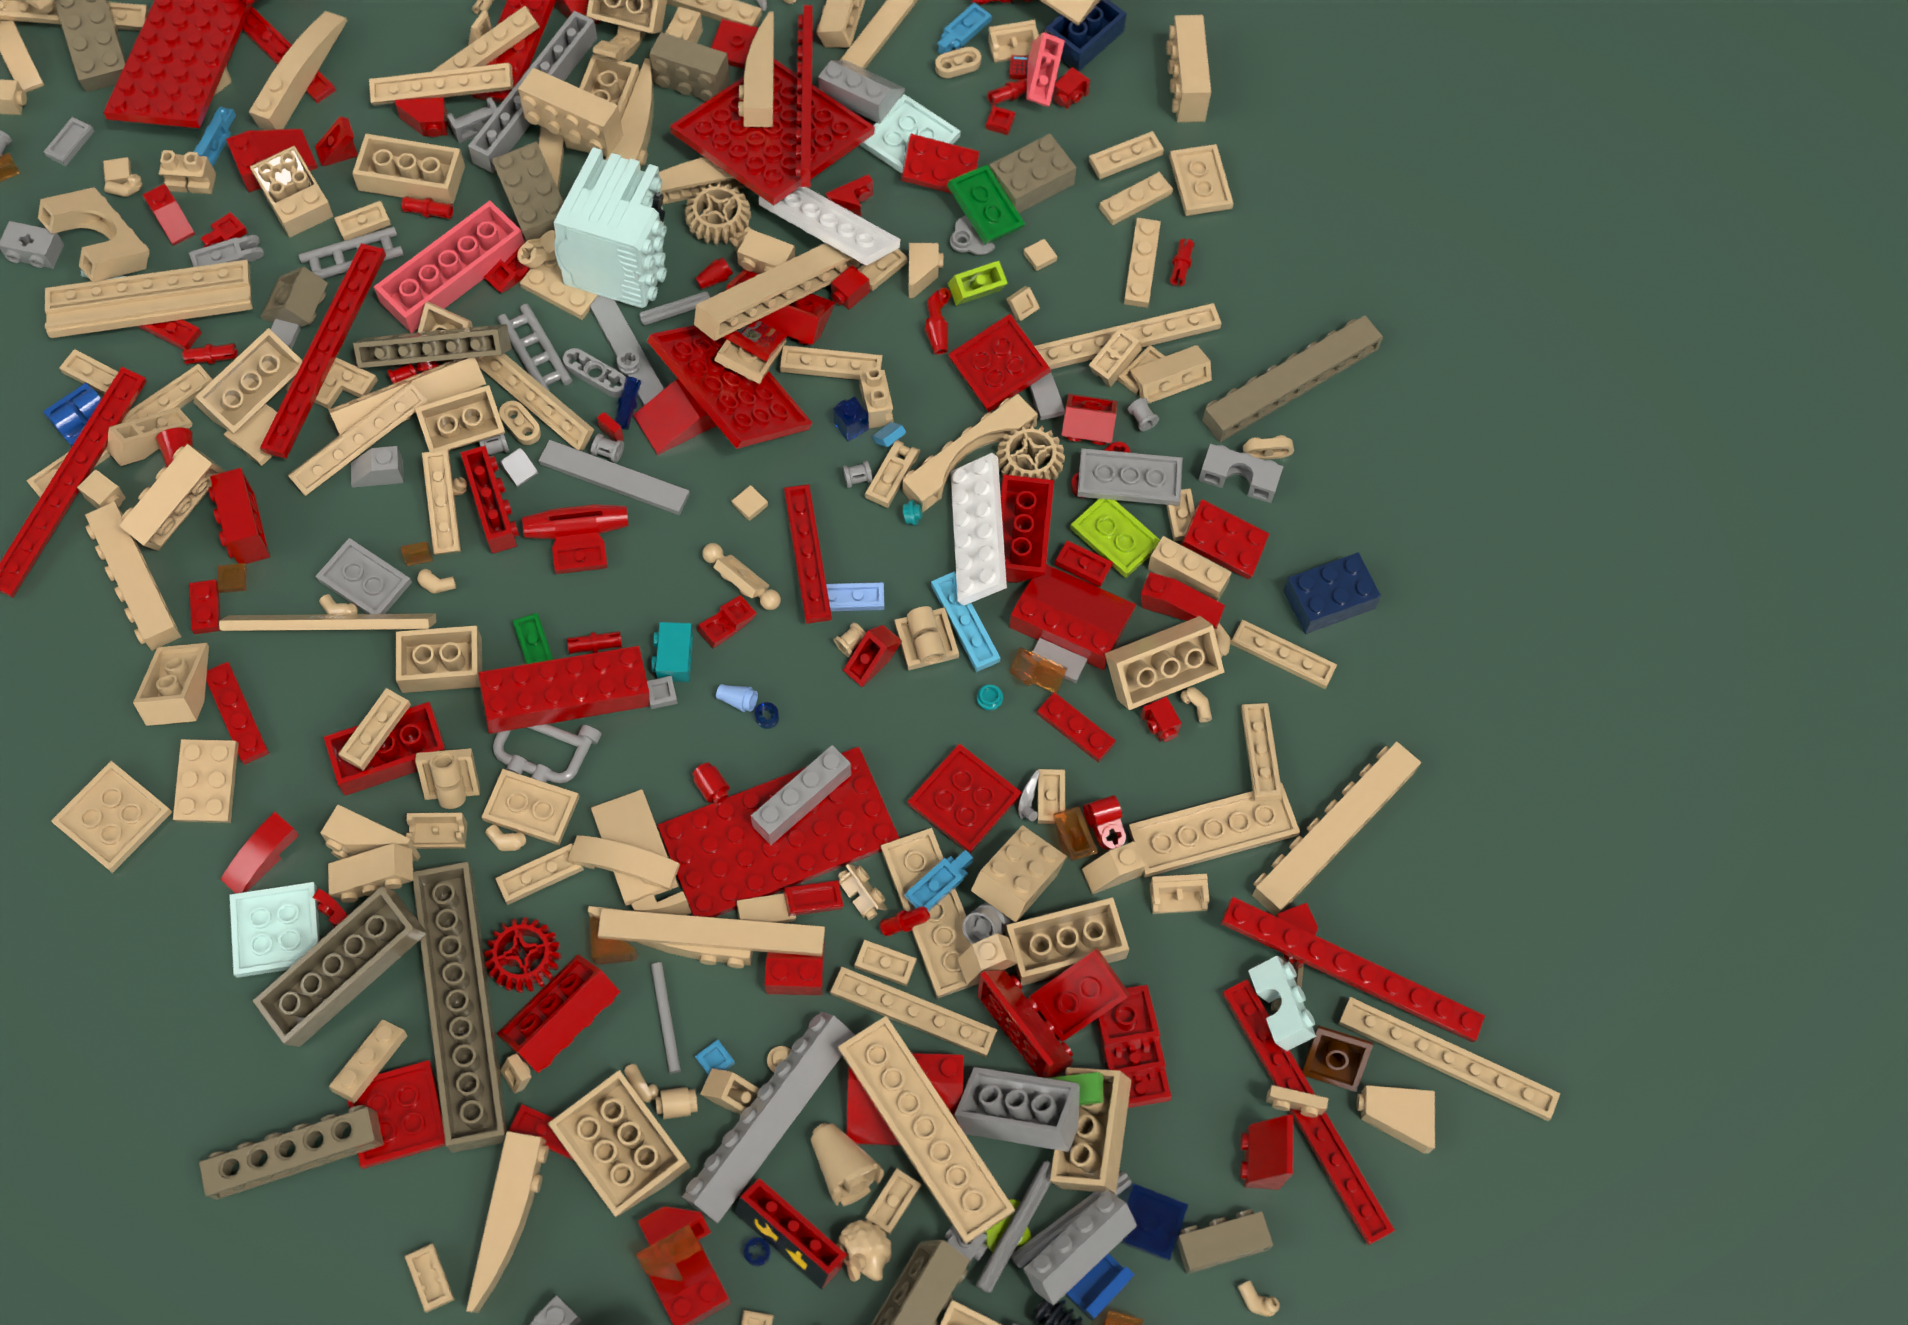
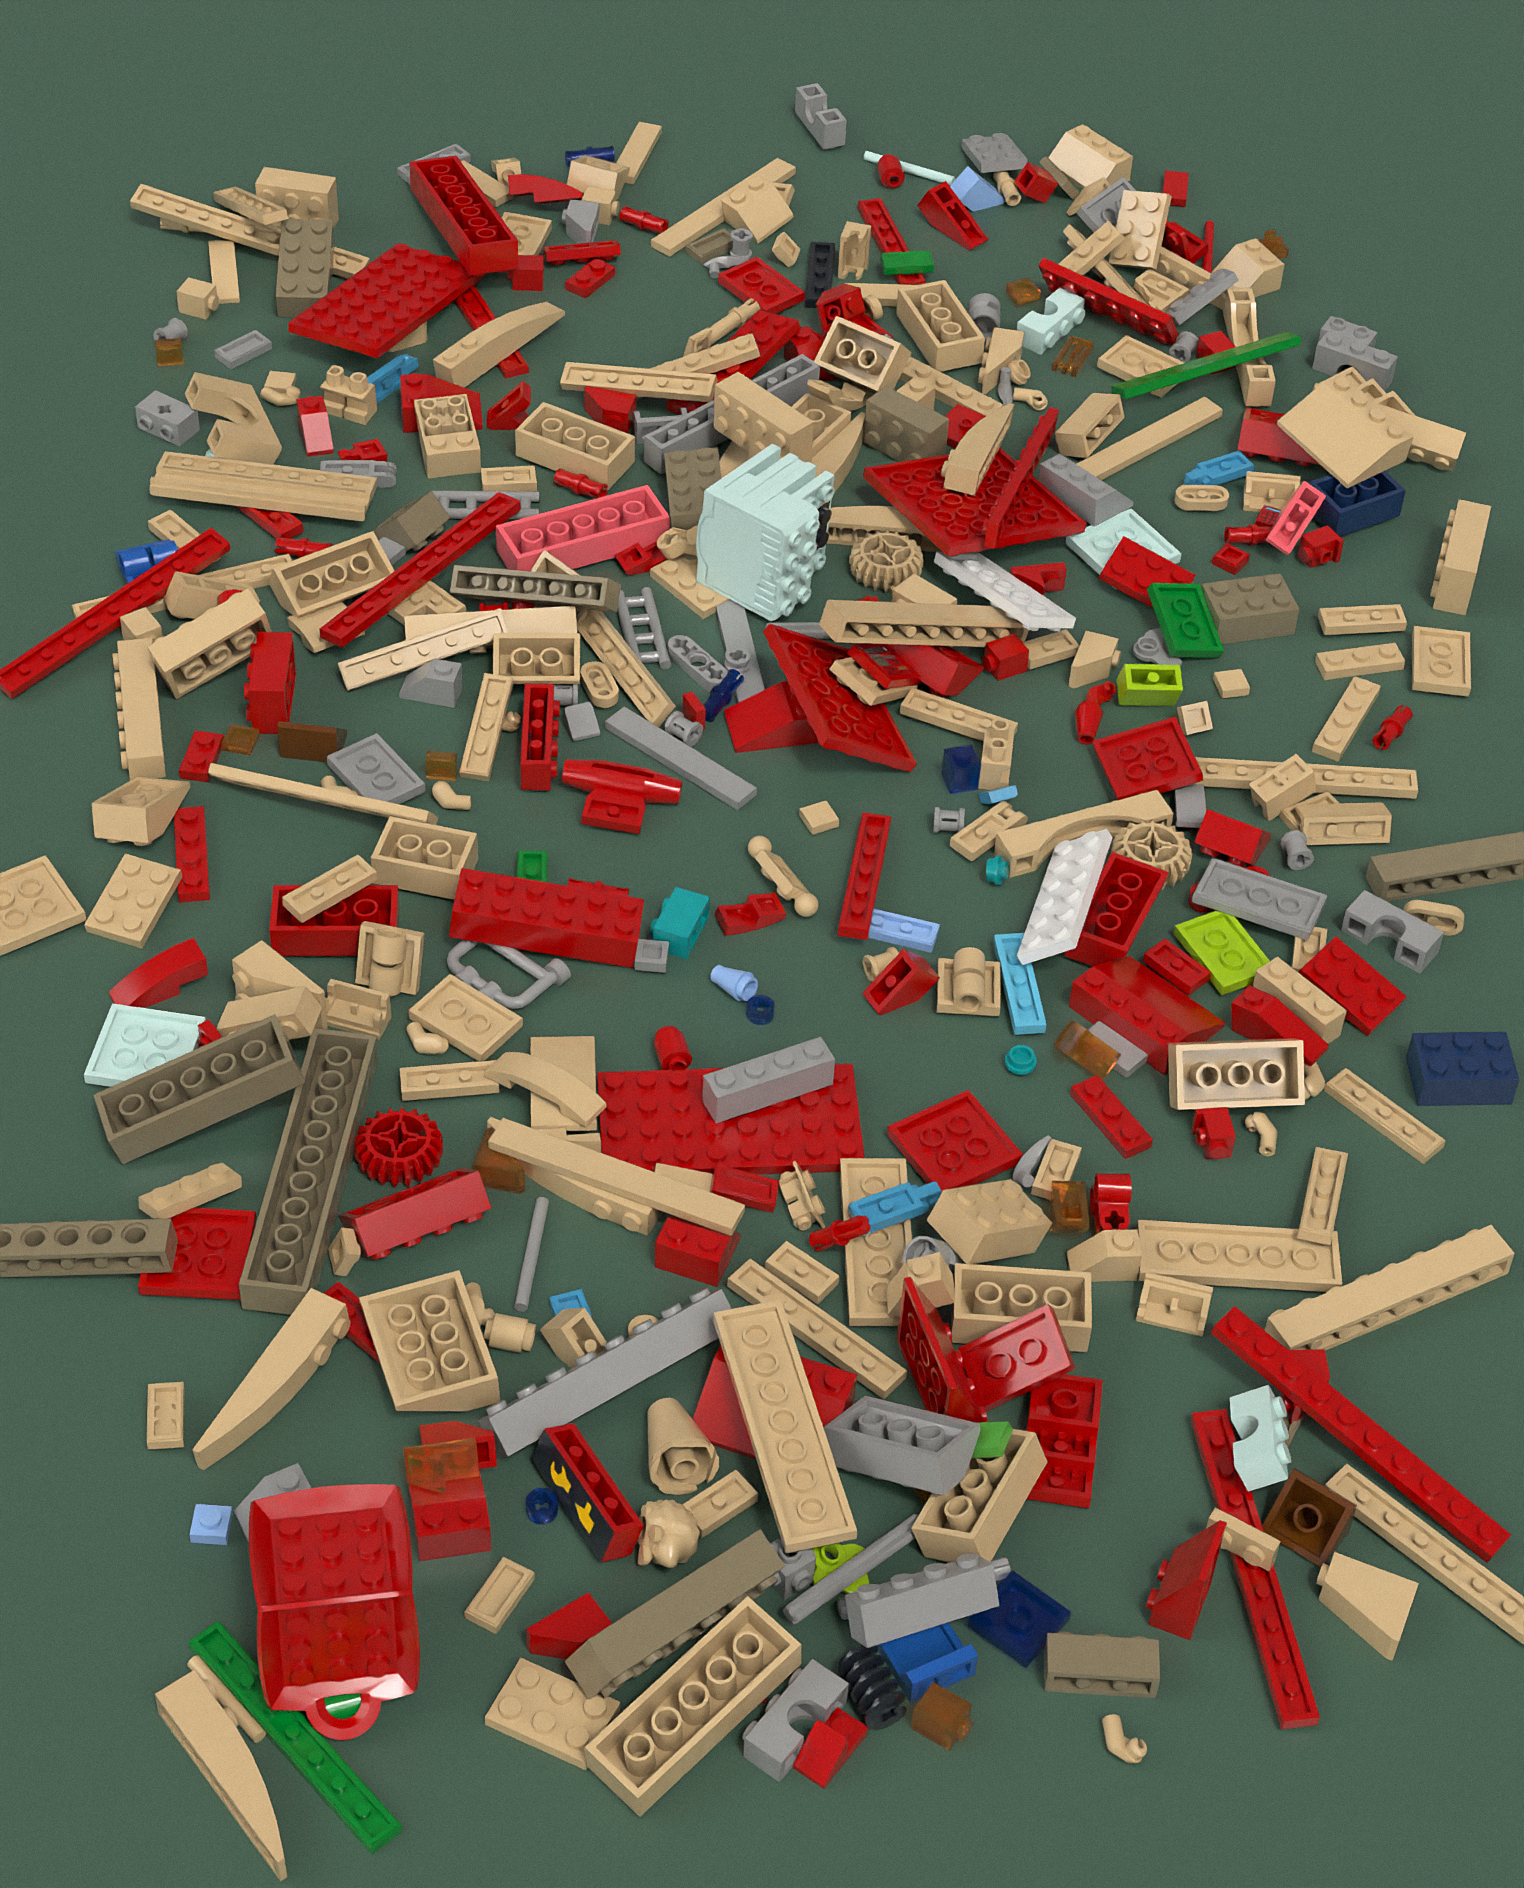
camera: 20 degrees right, 20 degrees down
none -> reddish brown slope [278,721,348,763]

